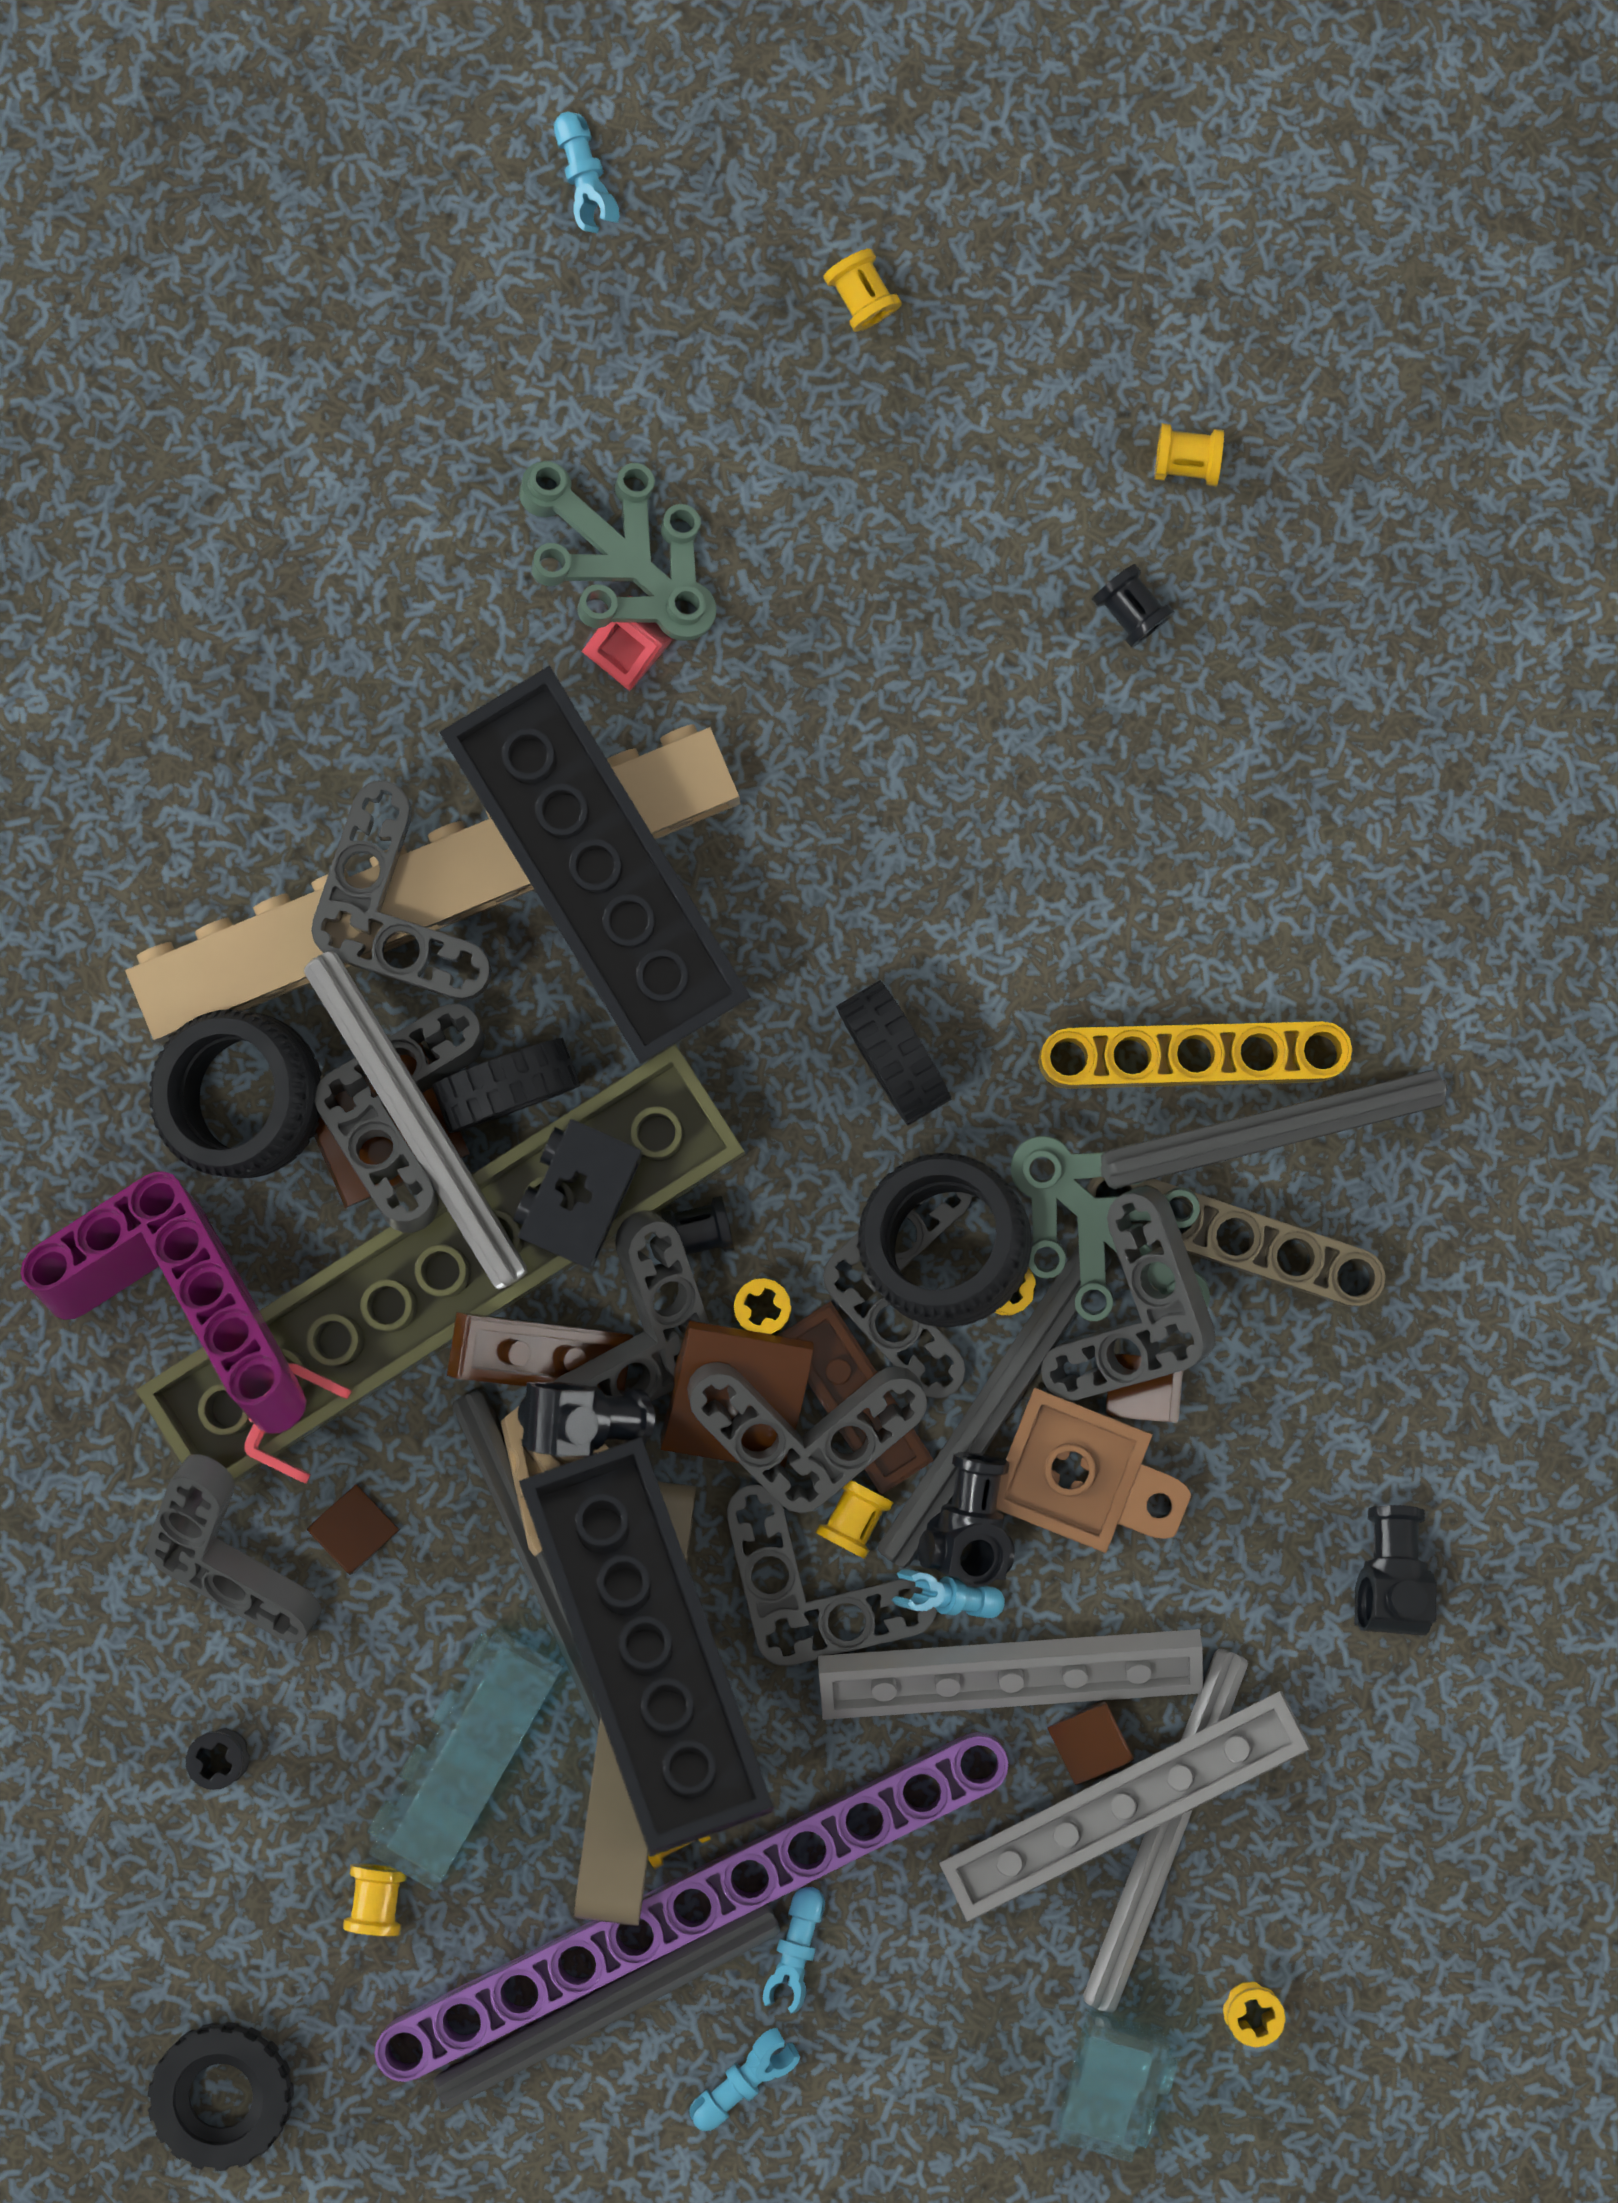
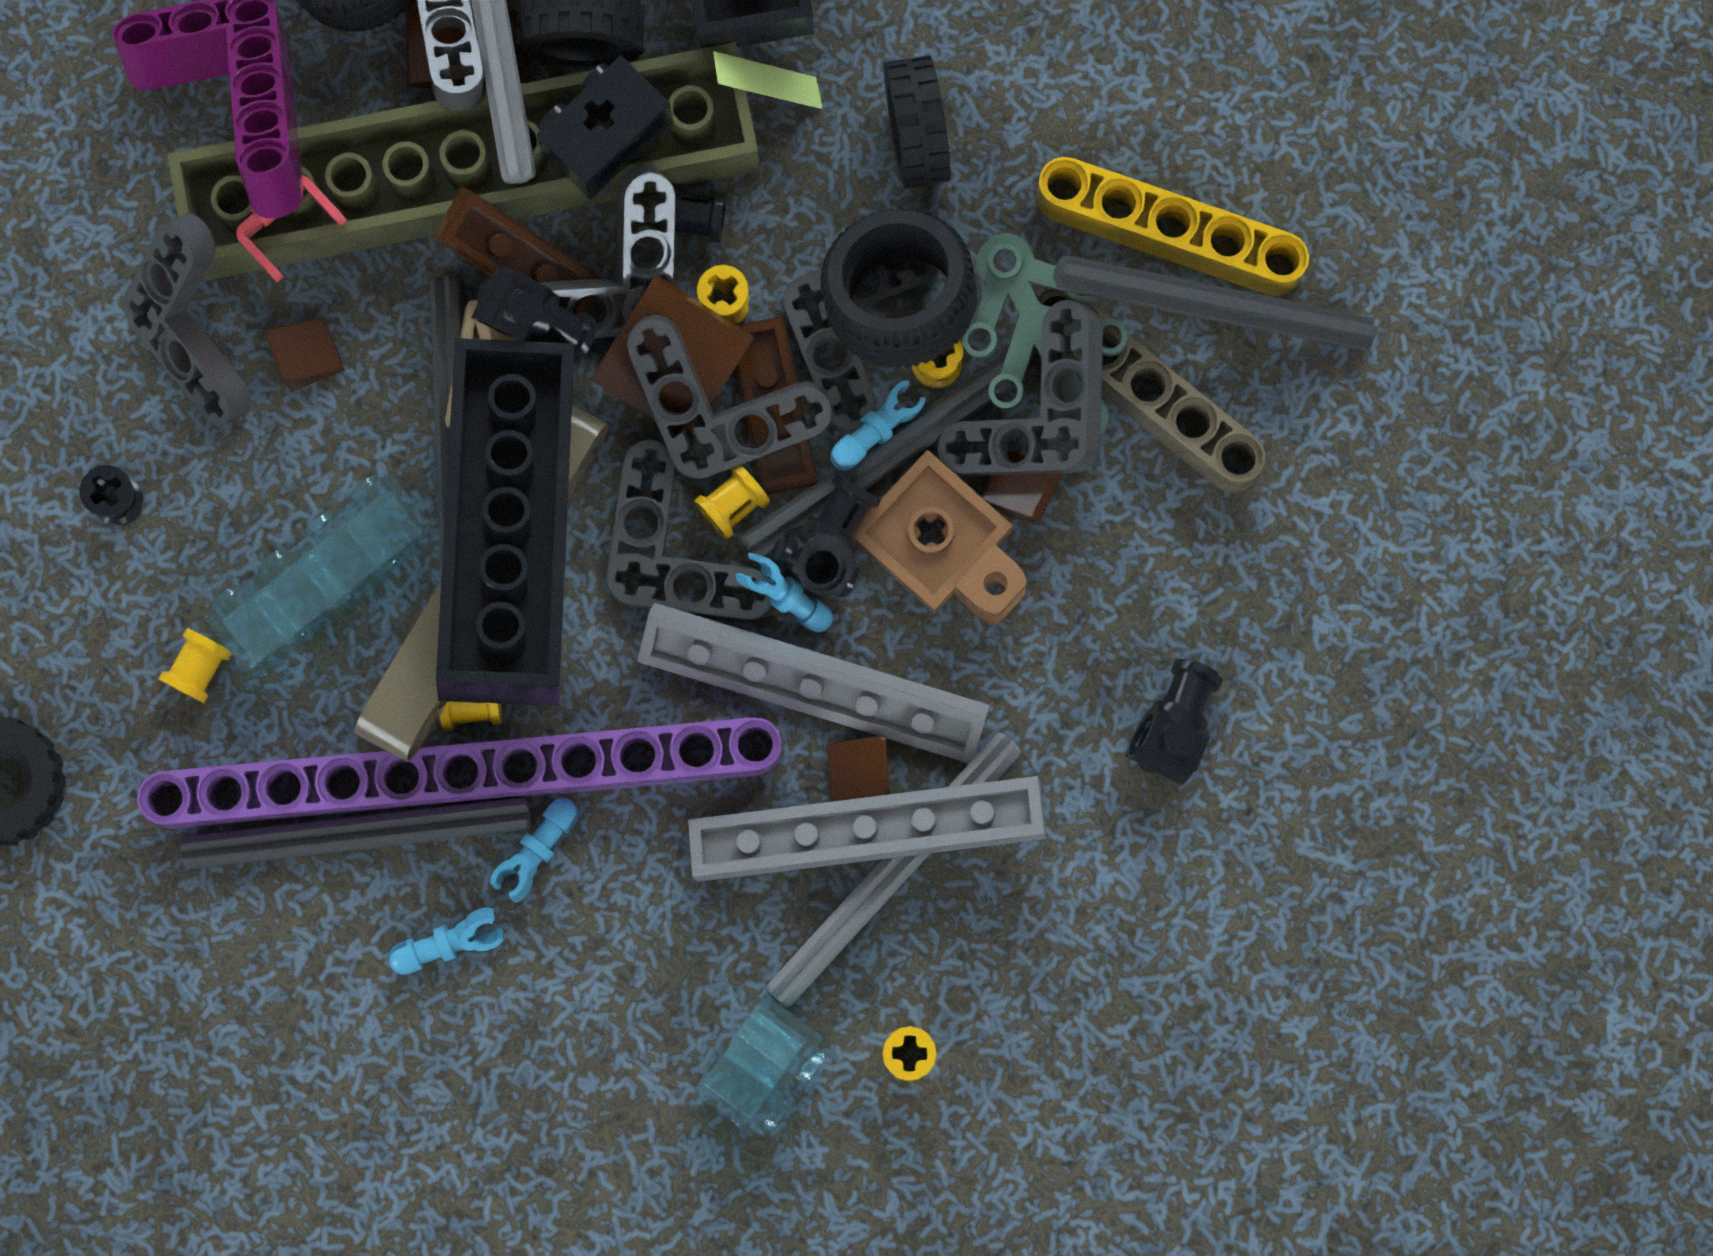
camera: 15 degrees right, 5 degrees down
none -> yellowish green sticker [713,51,822,109]
none -> medium azure piece [830,380,926,471]

